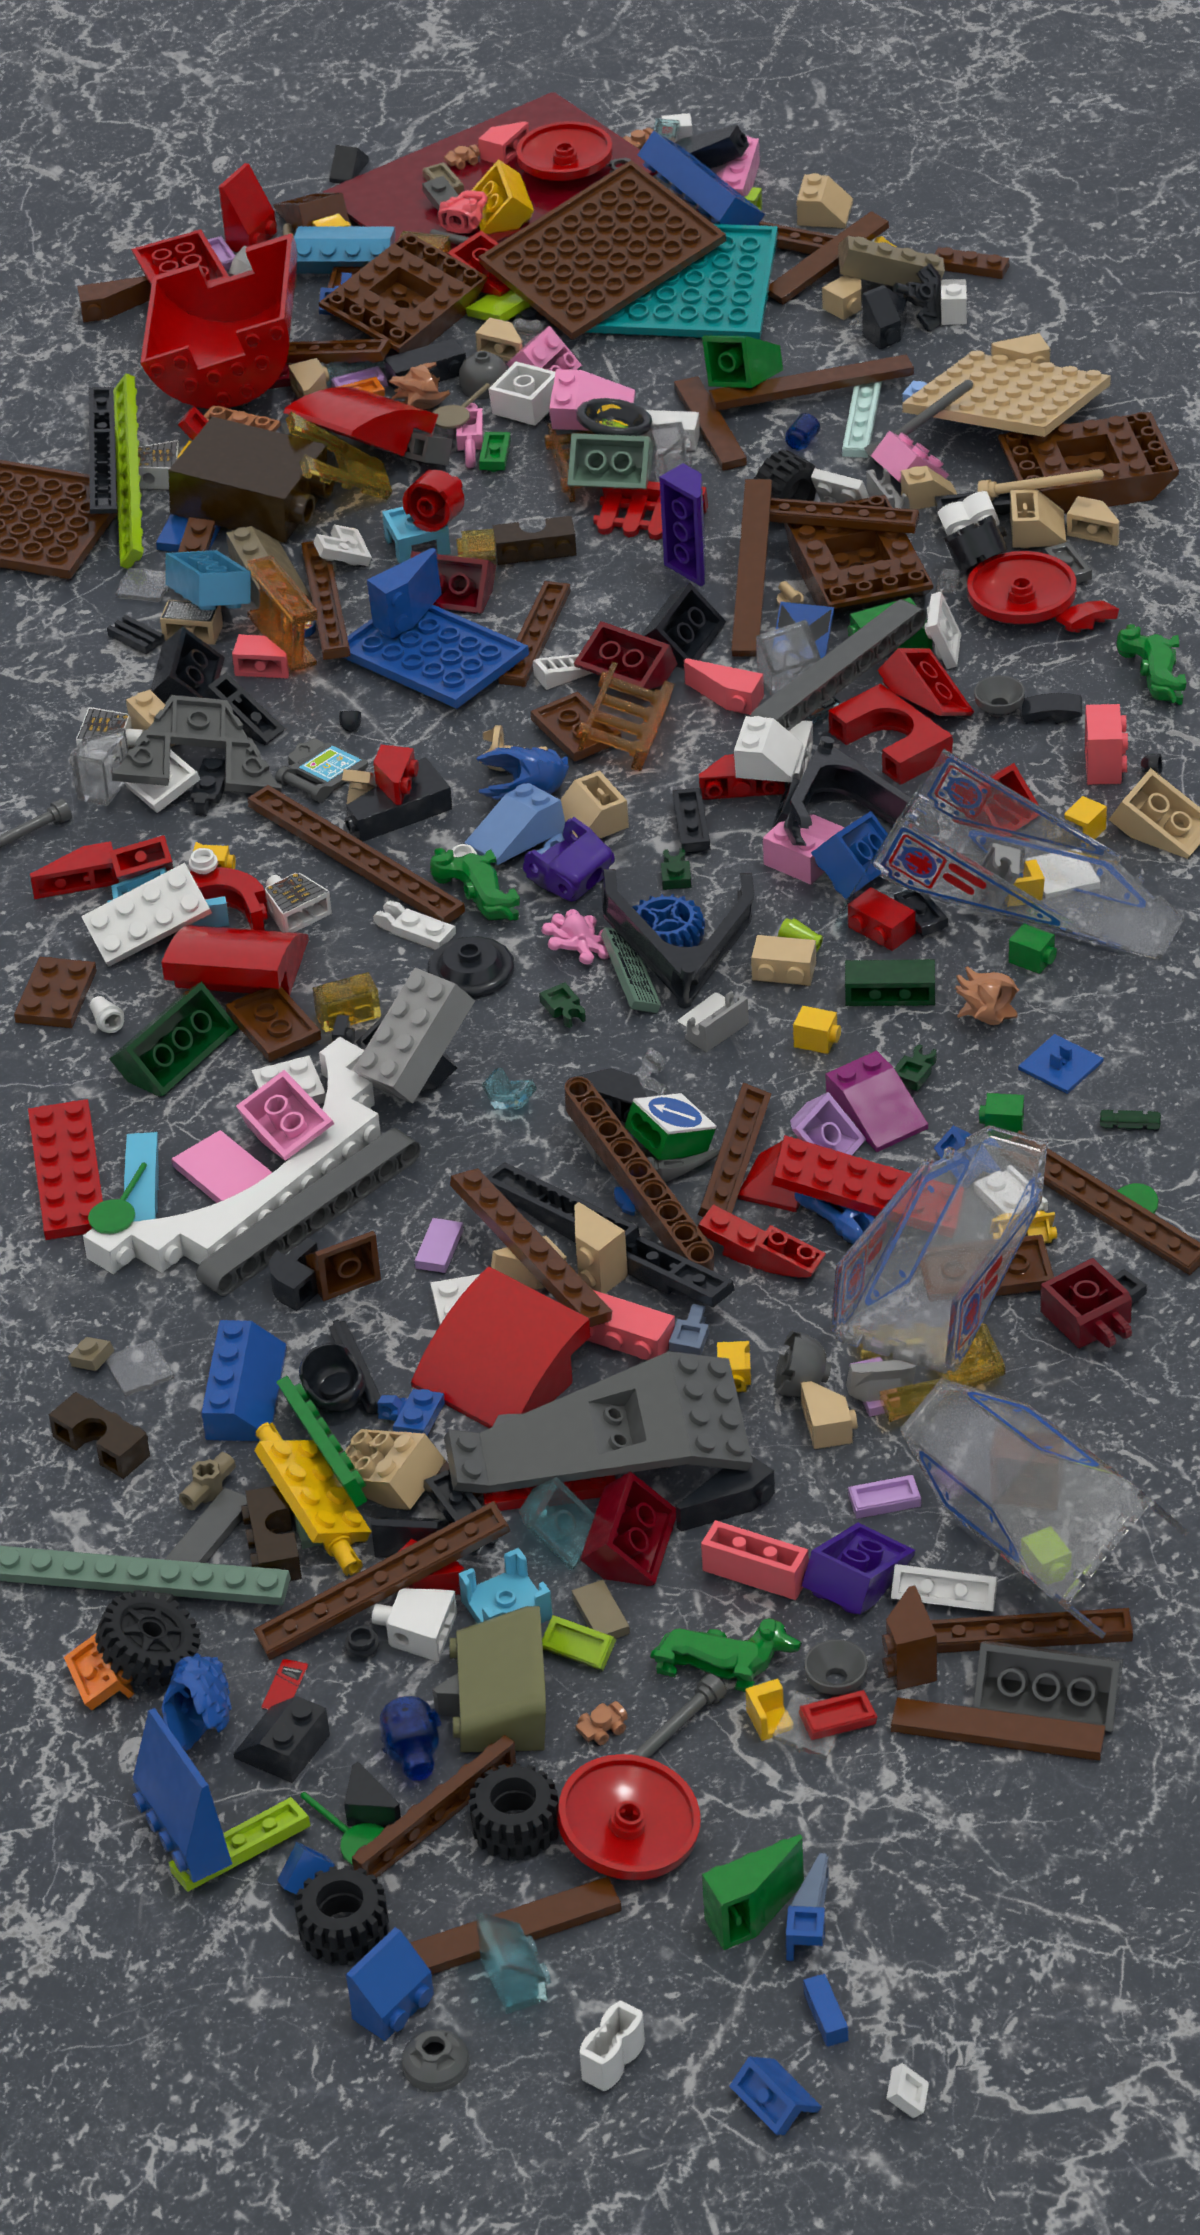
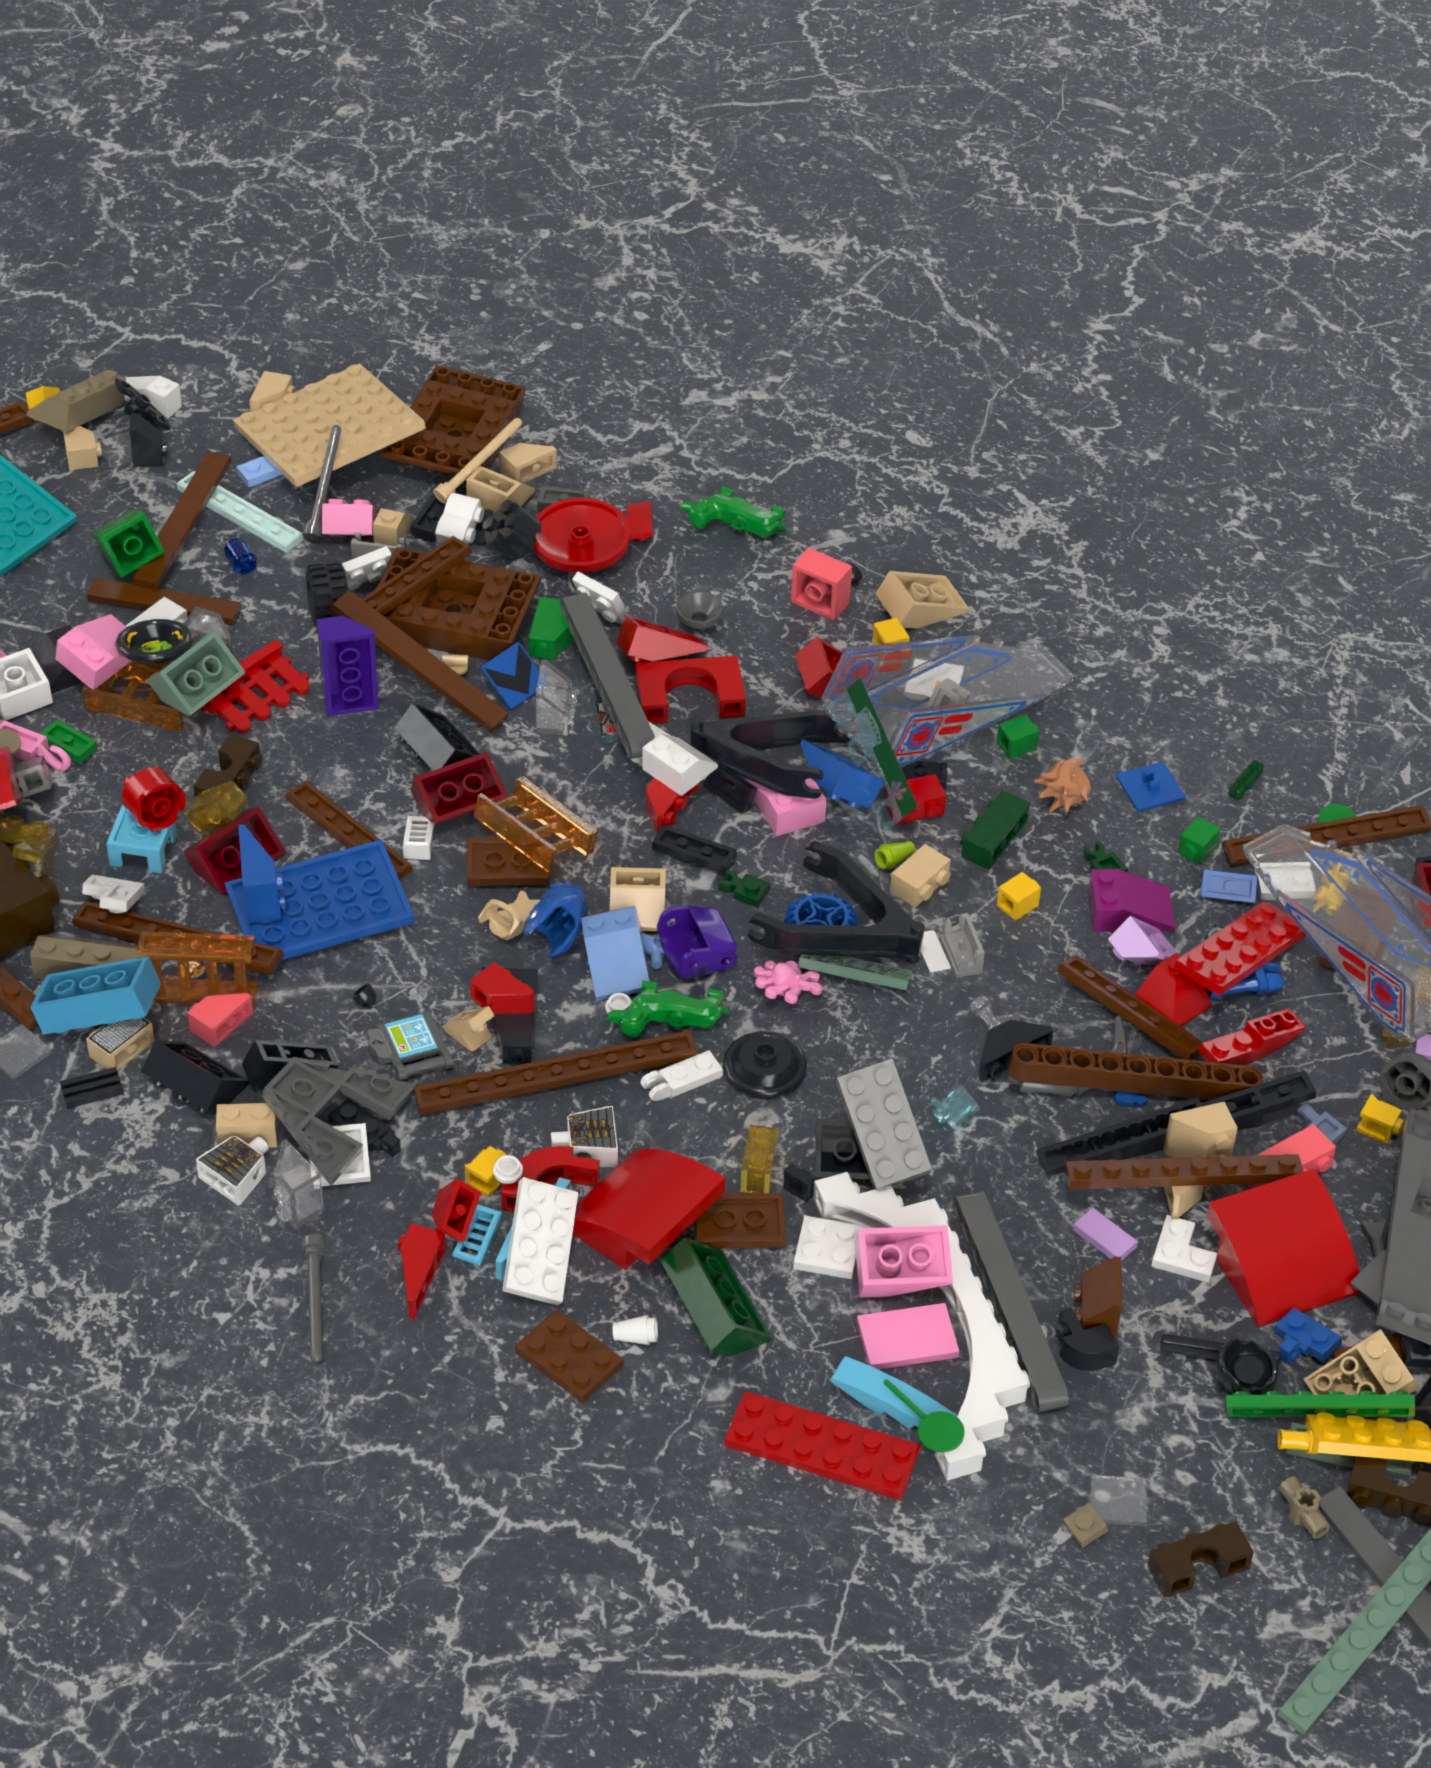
camera: 65 degrees left, 5 degrees up
blue slope [201,1320,287,1441] -> none
dark green plate [539,982,586,1028] -> none
piece [624,1093,717,1160] -> none
coral slope [684,658,764,715] -> none
reddish brown tile [768,211,889,305] -> none
reddish brown plate [935,247,1009,279] -> none
black slope [1022,693,1083,724] -> none

